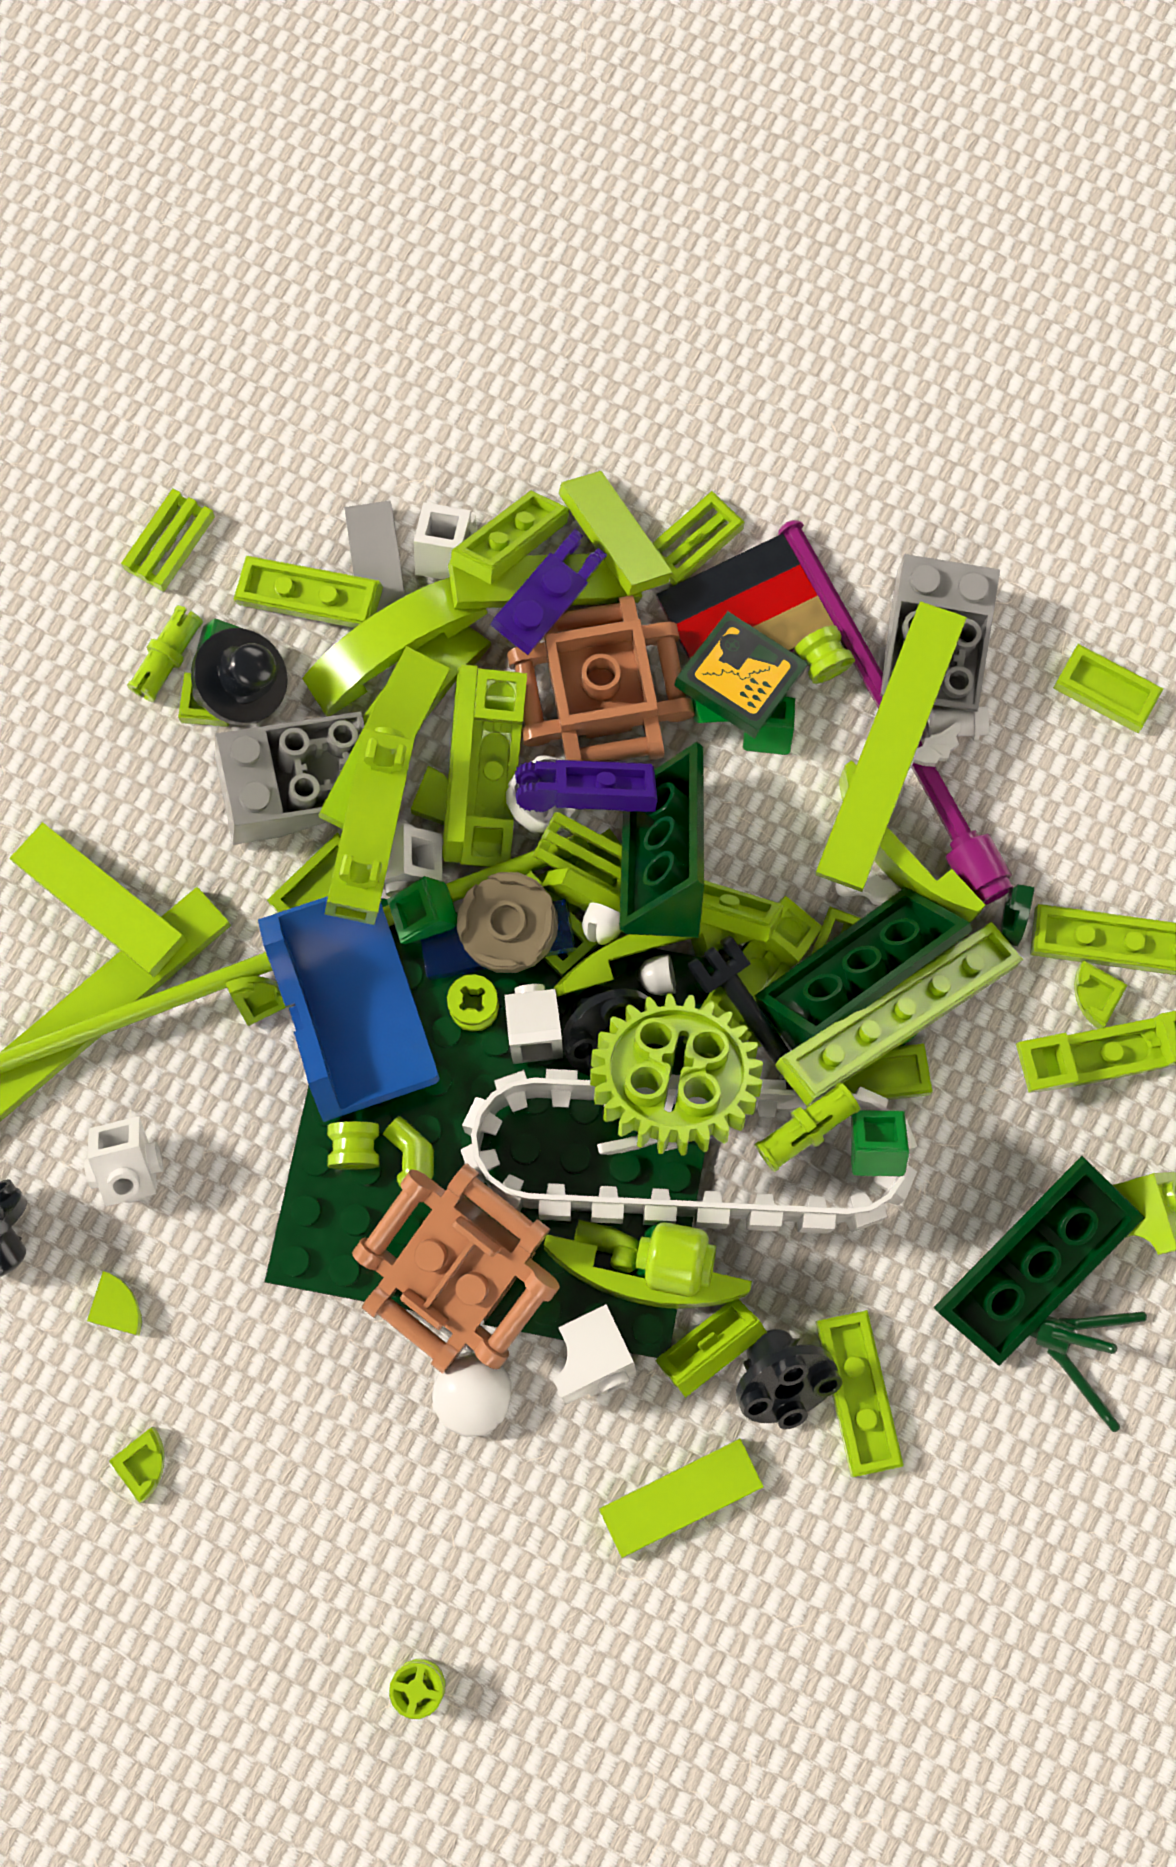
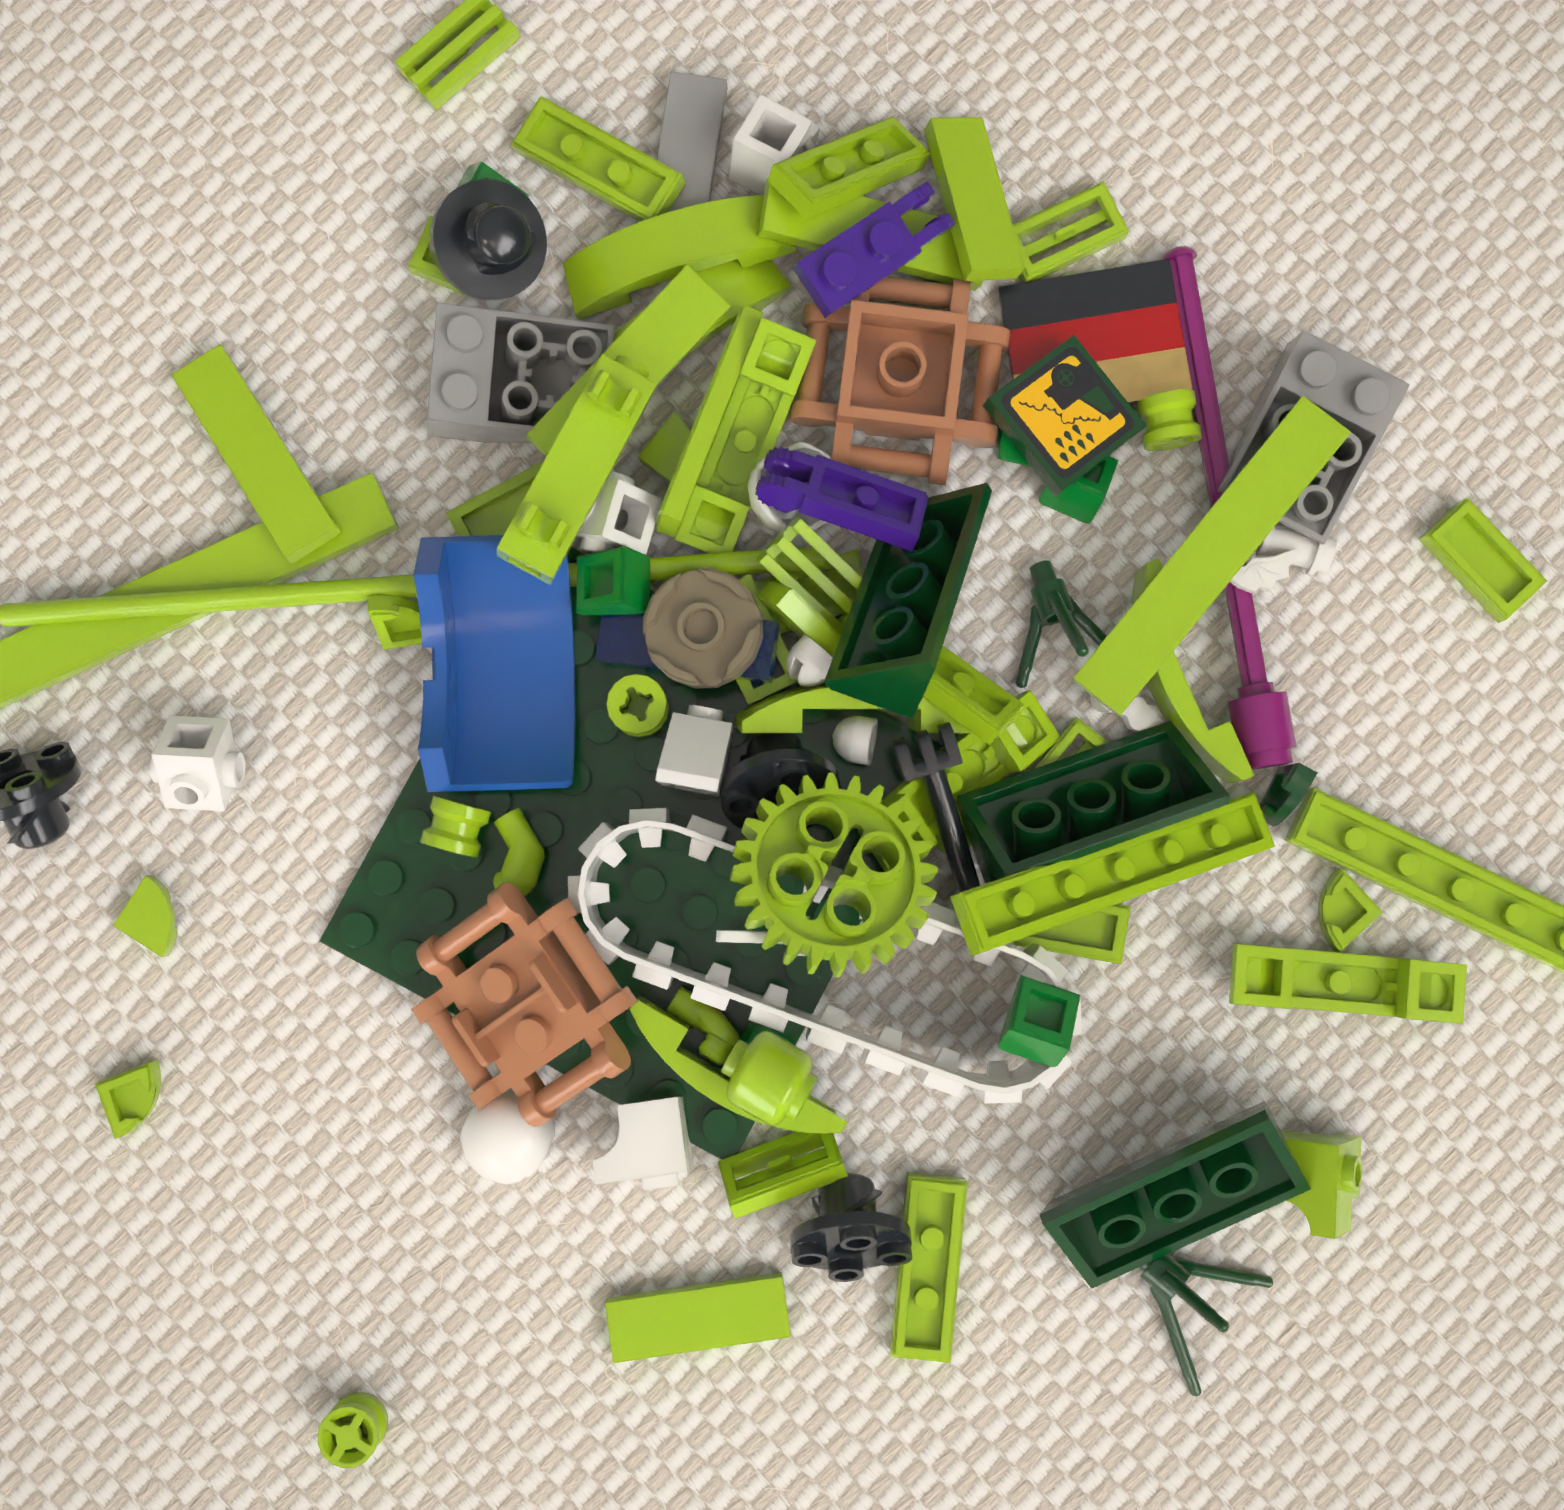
camera: 15 degrees right, 10 degrees up
lime pin [127,605,203,702] -> none
lime pin [754,1082,861,1172] -> none
none -> dark green plant [1016,560,1107,688]

